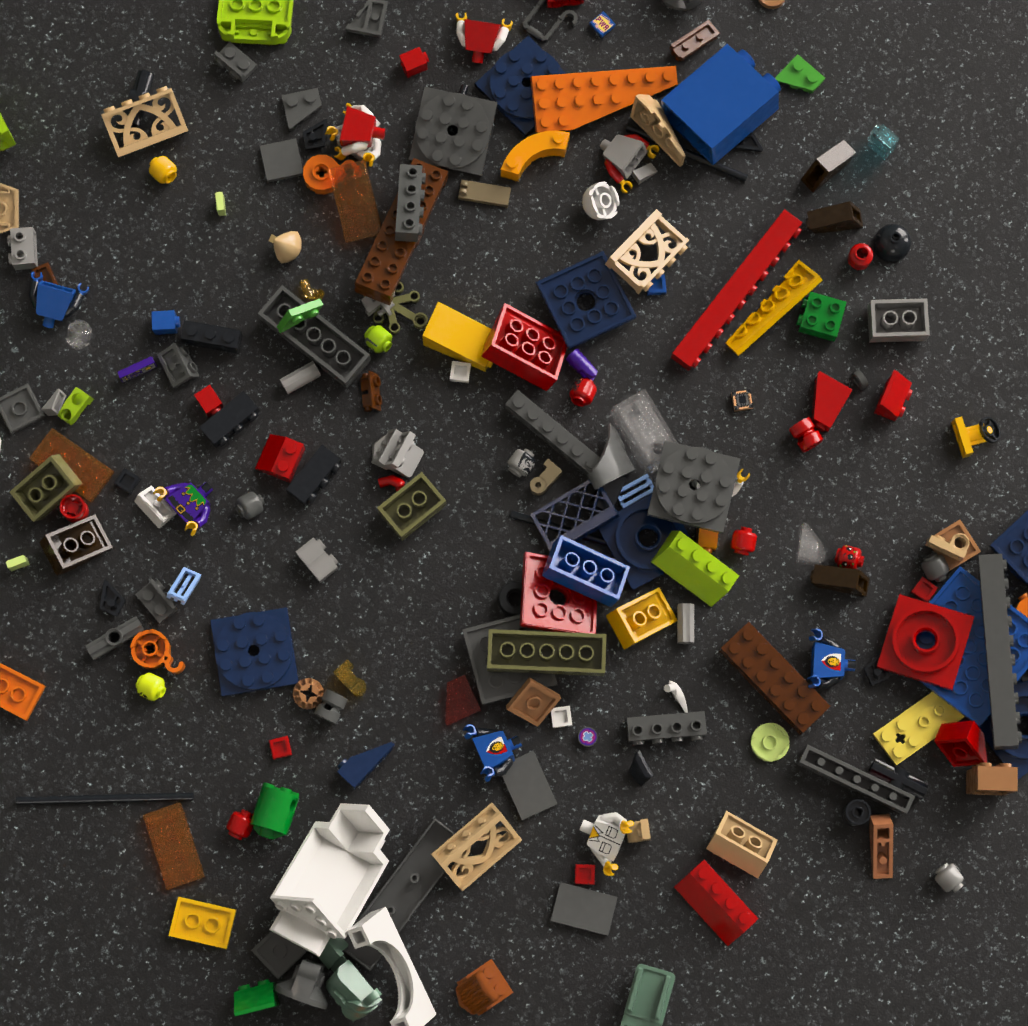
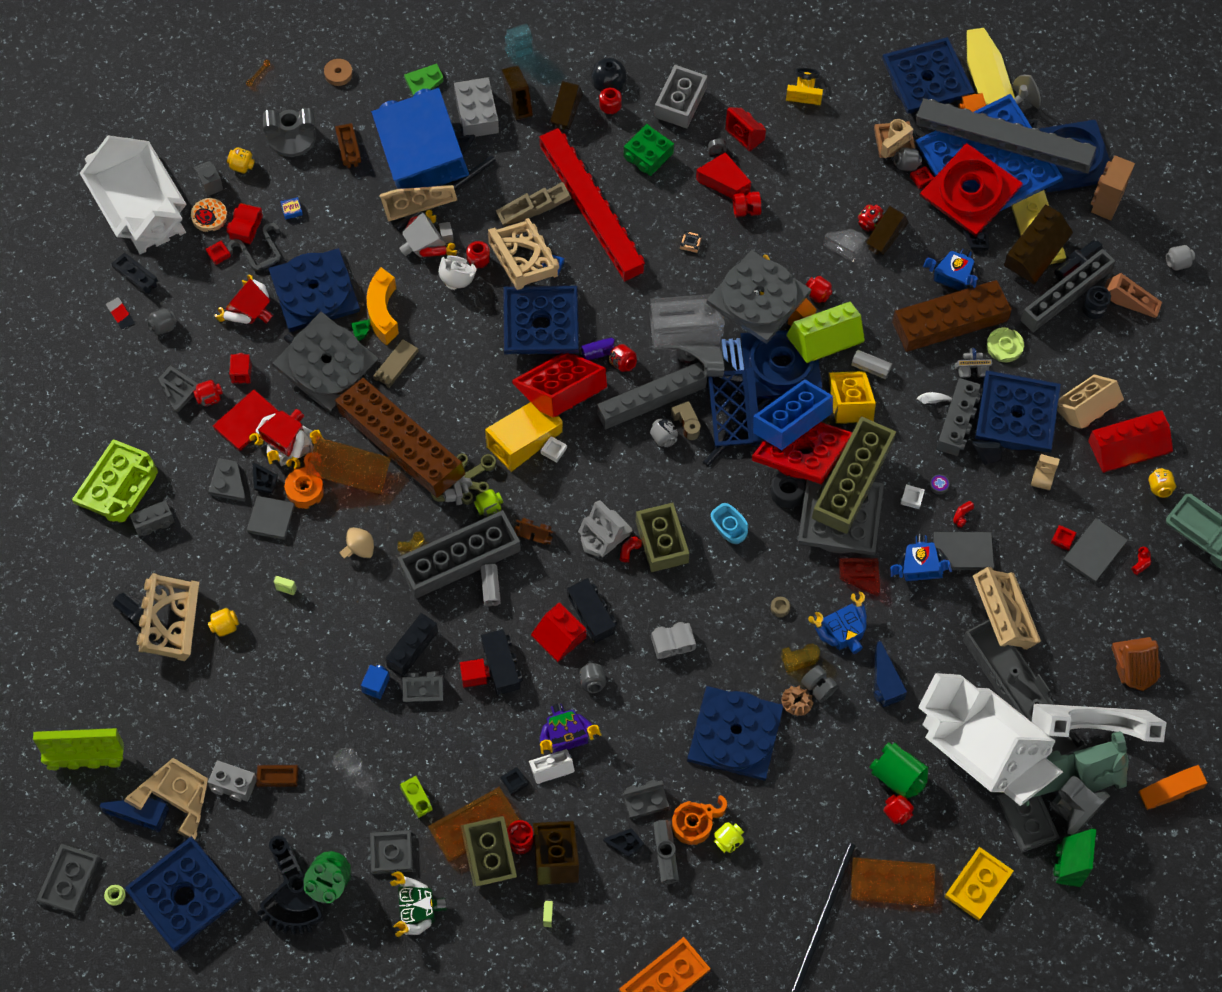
camera: 65 degrees left, 15 degrees down
blue torso [29,271,89,328] -> none
light grey piece [41,389,66,416] -> none
dark purple tile [117,356,157,383] -> none
light blue tile [166,567,201,605] -> none
red tile [269,736,293,760] -> none
bright green wing [277,298,323,333] -> none
dark grey brick [395,164,426,242] -> none
medium nougat plate [506,677,561,727] -> none
orange wing [530,66,678,133] -> none
white torso [580,812,634,876] -> none
yellow wing [725,260,823,356] -> none
red slope [934,720,987,767] -> none
none -> red head [193,380,223,407]
none -> red tile [213,390,279,452]
none -> green tile [351,319,370,341]
none -> light grey brick [454,77,499,137]
none -> red head [466,241,490,268]
none -> dark tan slope [496,182,572,226]
none -> medium azure piece [710,503,748,544]
none -> dark tan tile [770,597,790,617]
none -> blue torso [808,591,867,654]
none -> red arm [953,501,974,527]
none -> light grey hips [955,348,992,378]
none -> dark blue piece [975,370,1061,453]
none -> dark brown slope [1004,204,1073,284]
none -> red arm [1131,547,1151,575]
none -> yellow head [1148,468,1176,498]

